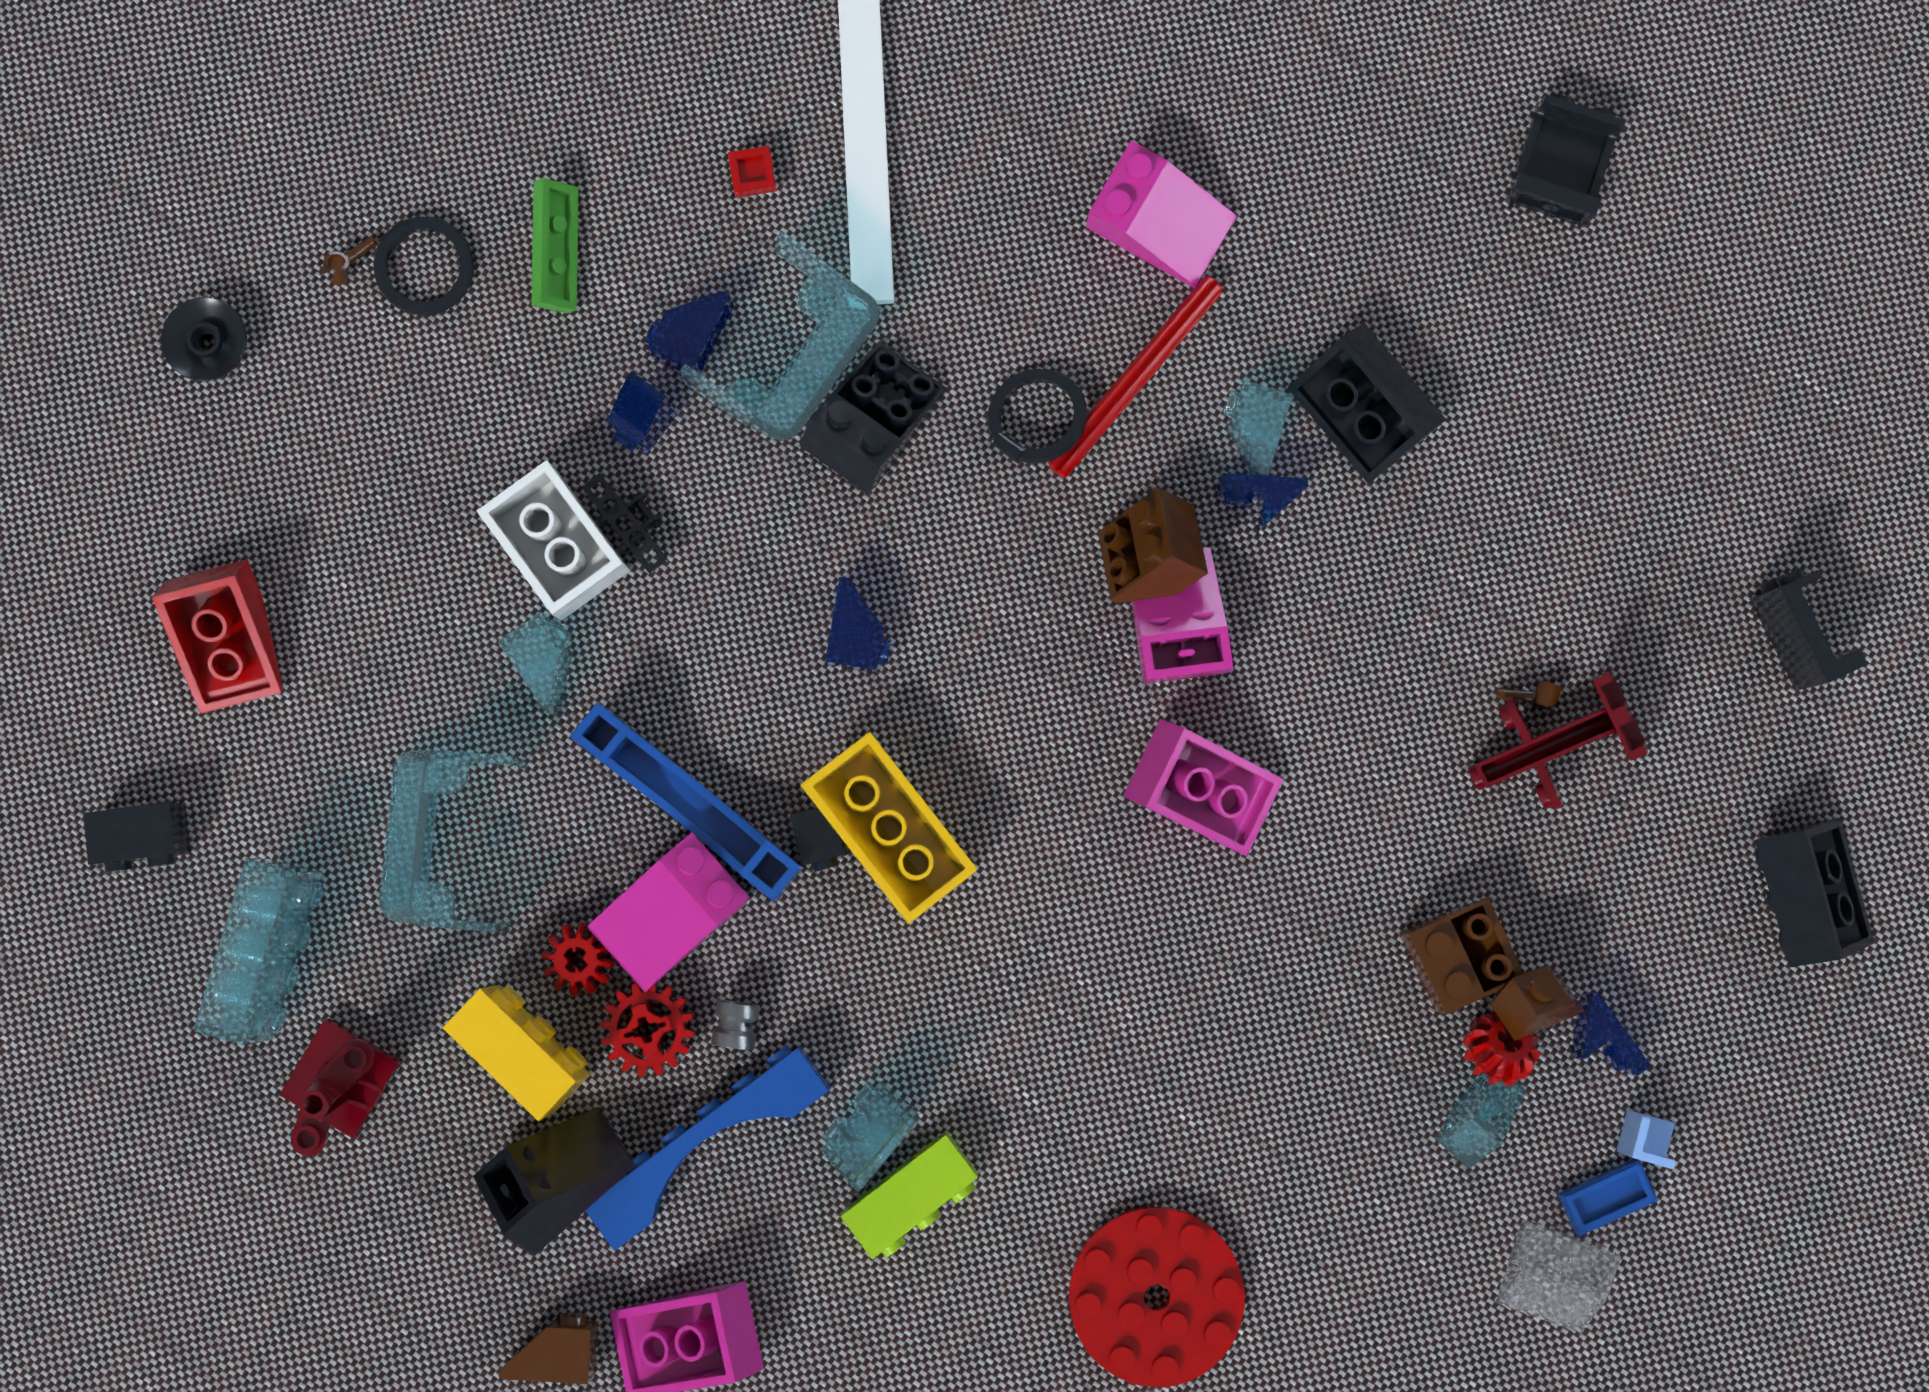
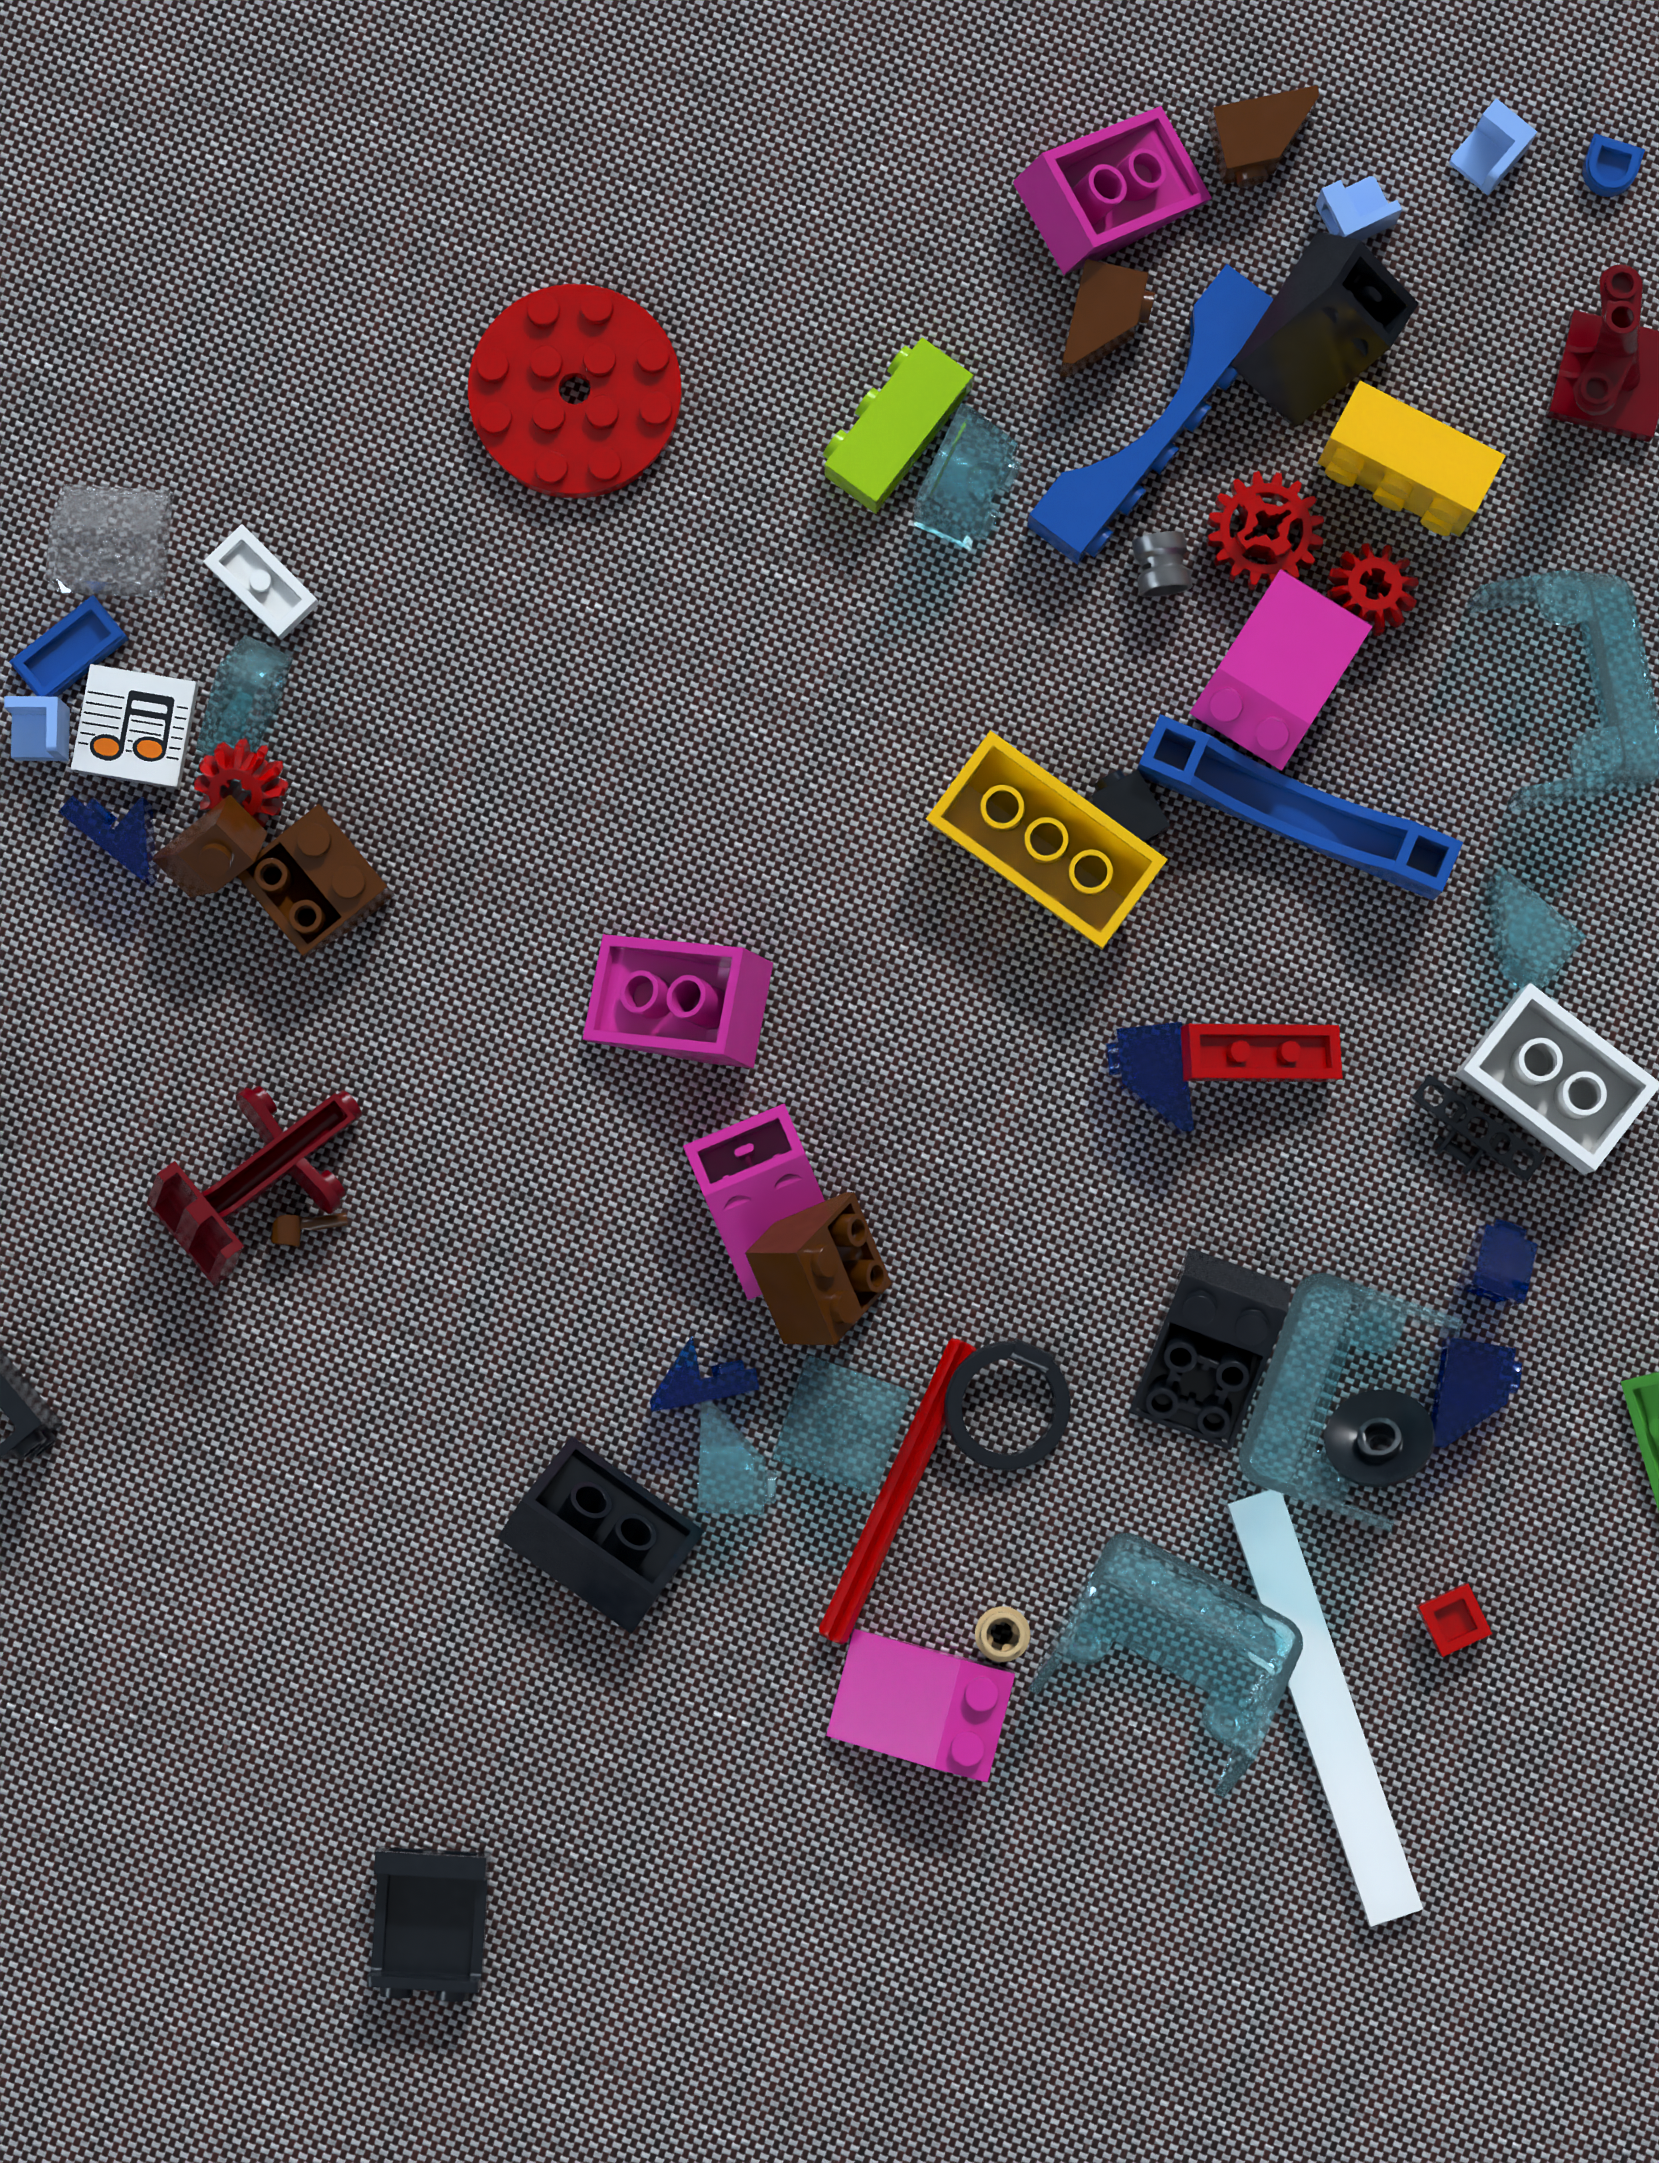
camera: 165 degrees right, 0 degrees up
none -> white tile [71,664,199,790]
none -> white plate [203,524,320,640]
none -> clear light blue slope [771,1356,911,1496]
none -> tan cone [975,1606,1030,1662]
none -> clear light blue windscreen [1028,1533,1303,1798]
none -> reddish brown slope [1059,259,1155,378]
none -> red plate [1180,1023,1343,1082]
none -> light blue panel [1315,176,1402,241]
none -> black dish [1324,1389,1435,1487]
none -> light blue panel [1449,98,1537,196]
none -> blue tile [1582,133,1645,197]

